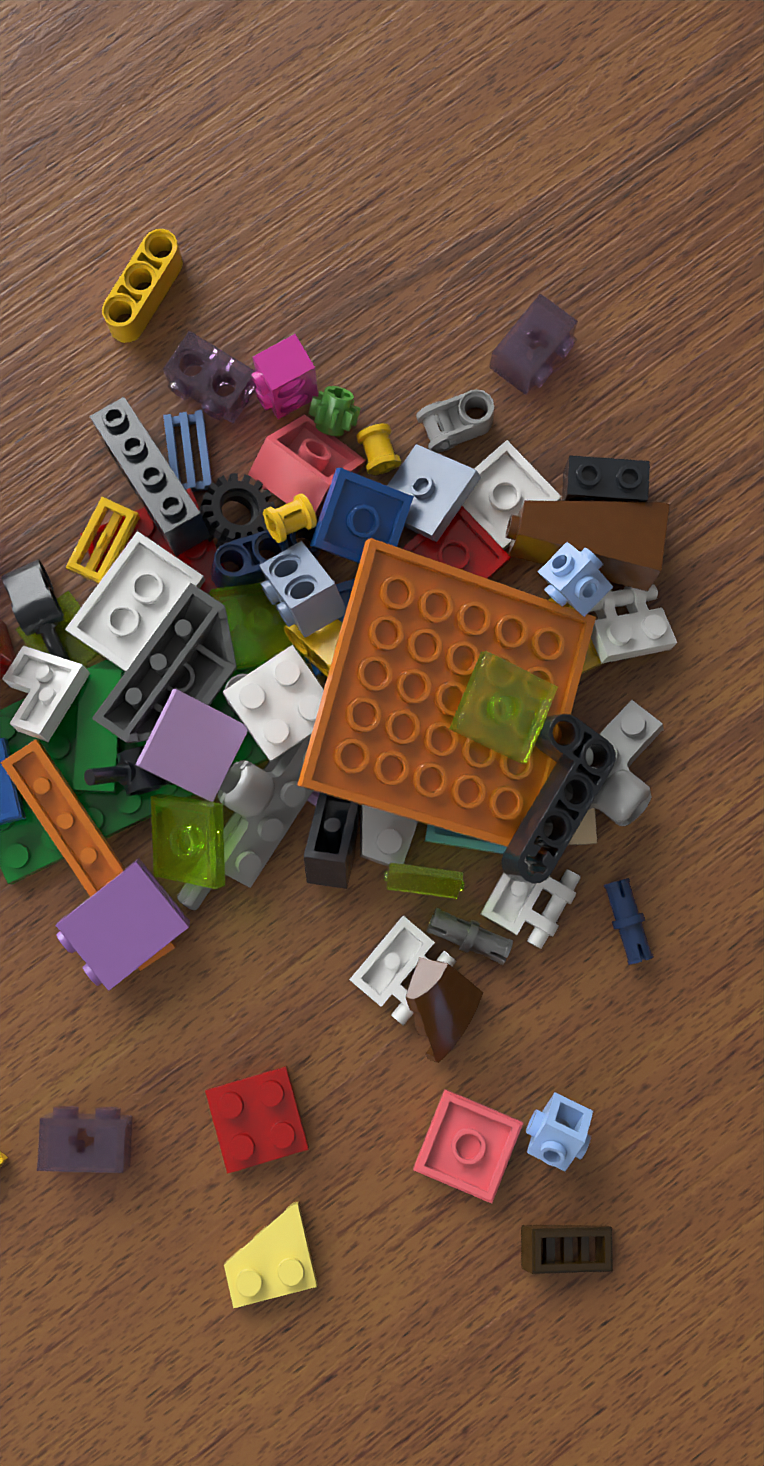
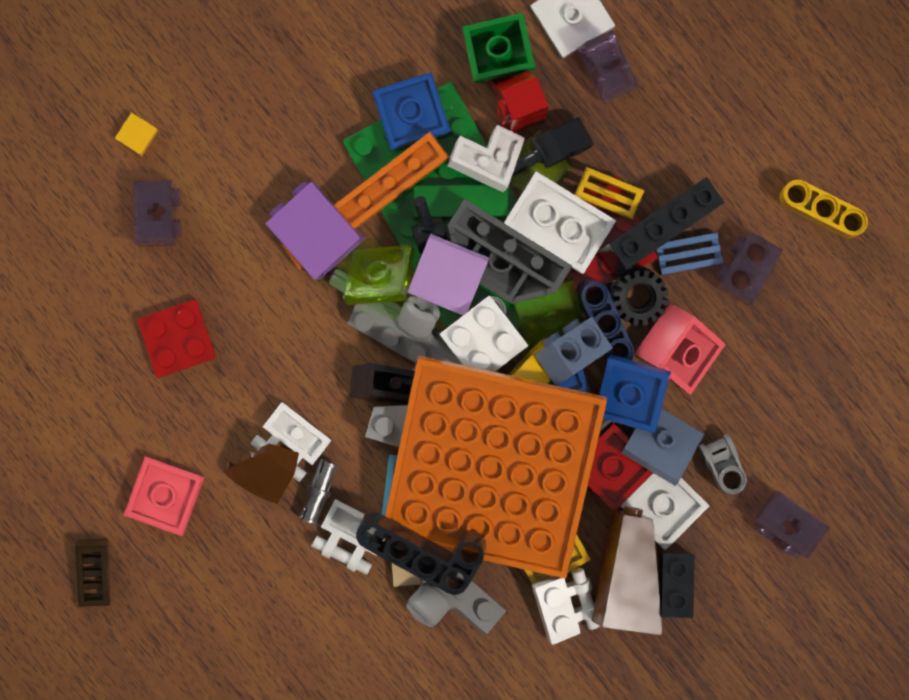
camera: 85 degrees right, 5 degrees up
light yellow wing [224,1201,317,1308] -> none
dark pink brick [251,334,318,419] -> none
yellow bush [263,493,317,543] -> none
bright green gear [308,386,361,436] -> none
yellow bush [356,423,401,475] -> none
clear neon green piece [383,862,465,899] -> none
clear neon green plate [449,651,558,764] -> none
light blue brick [526,1092,593,1171] -> none
light blue brick [538,542,613,617] -> none
dark blue pin [604,878,654,965] -> none

